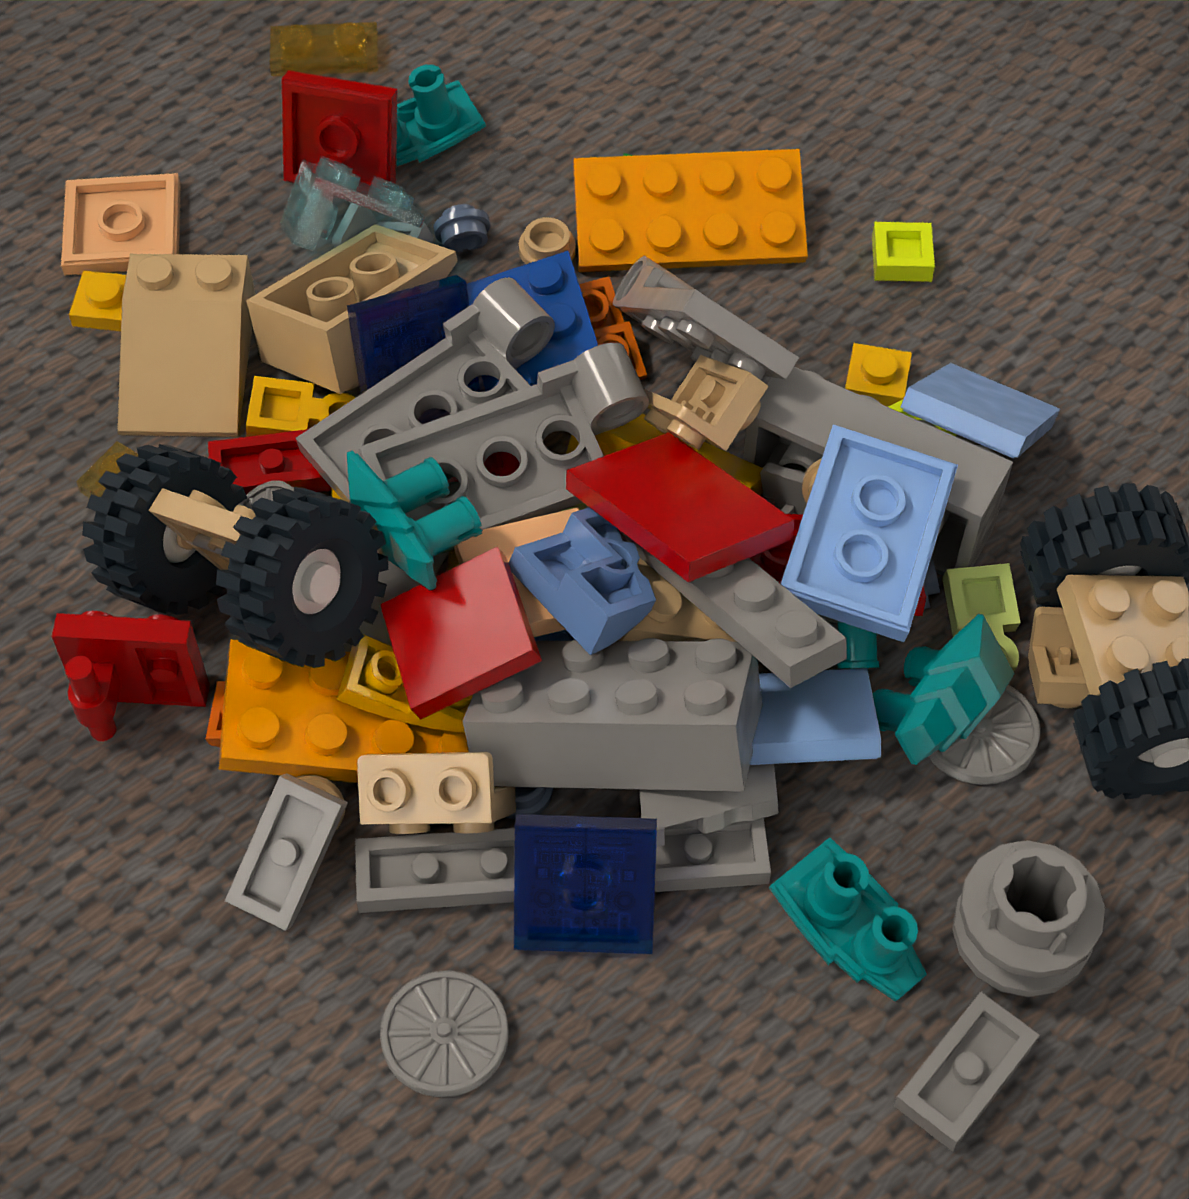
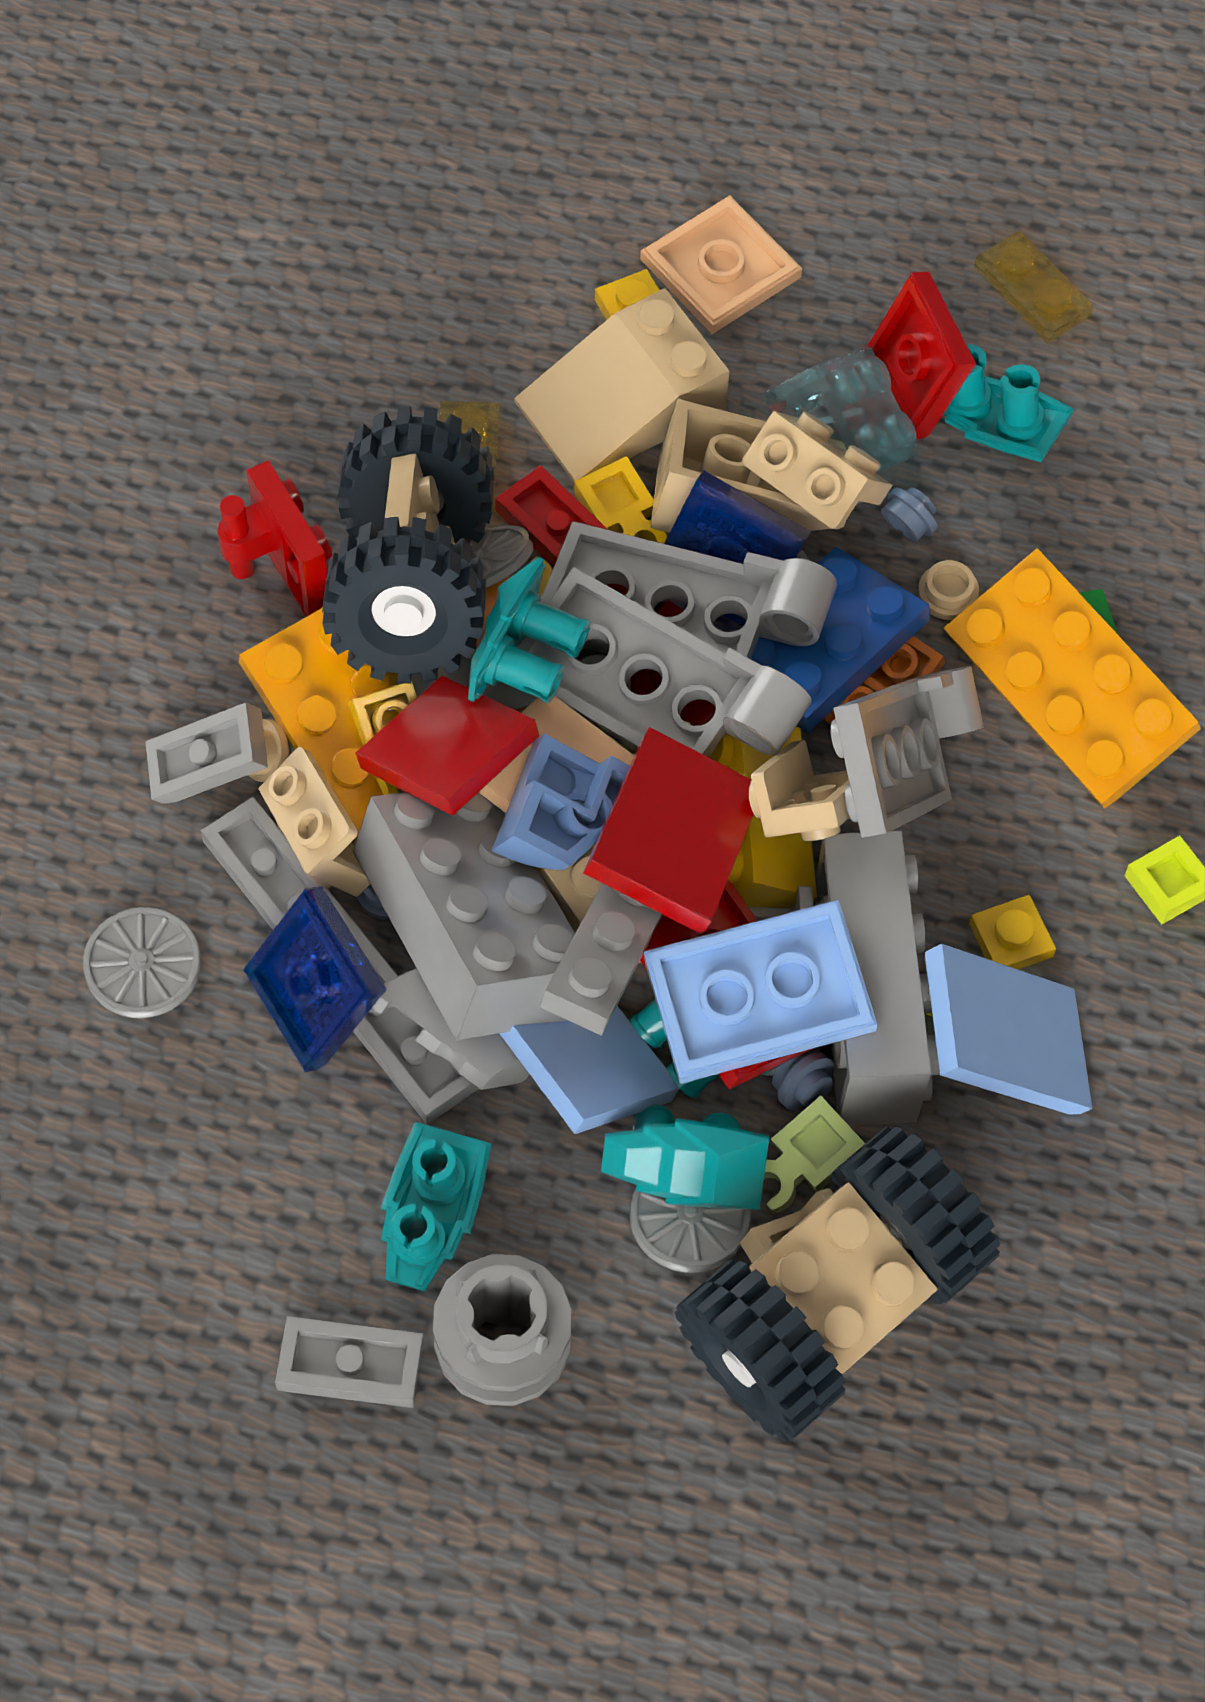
camera: 55 degrees right, 5 degrees up
none -> tan bracket [742,411,893,529]

